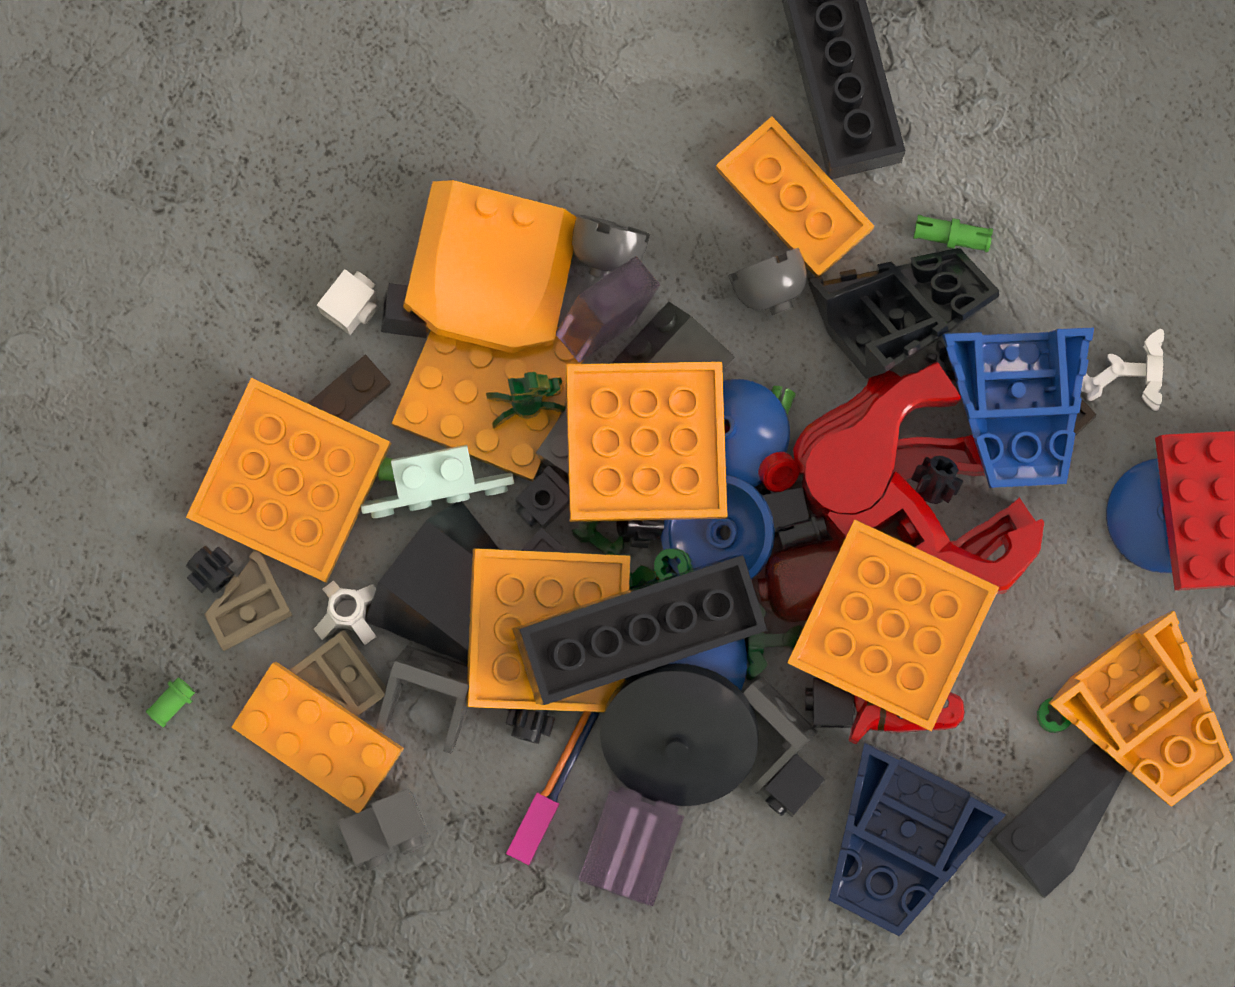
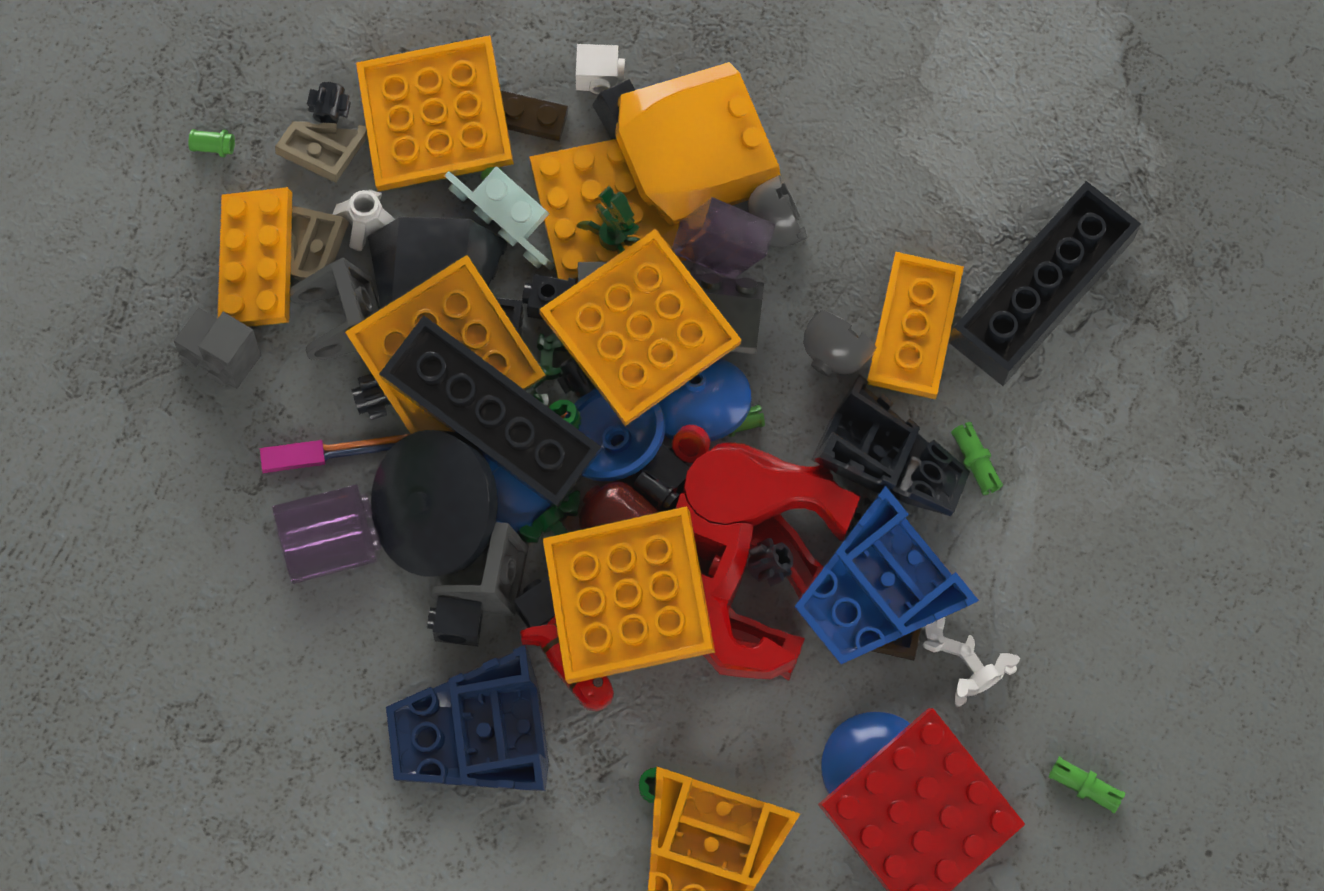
camera: 50 degrees right, 10 degrees down
black wedge [990,743,1127,898] -> none

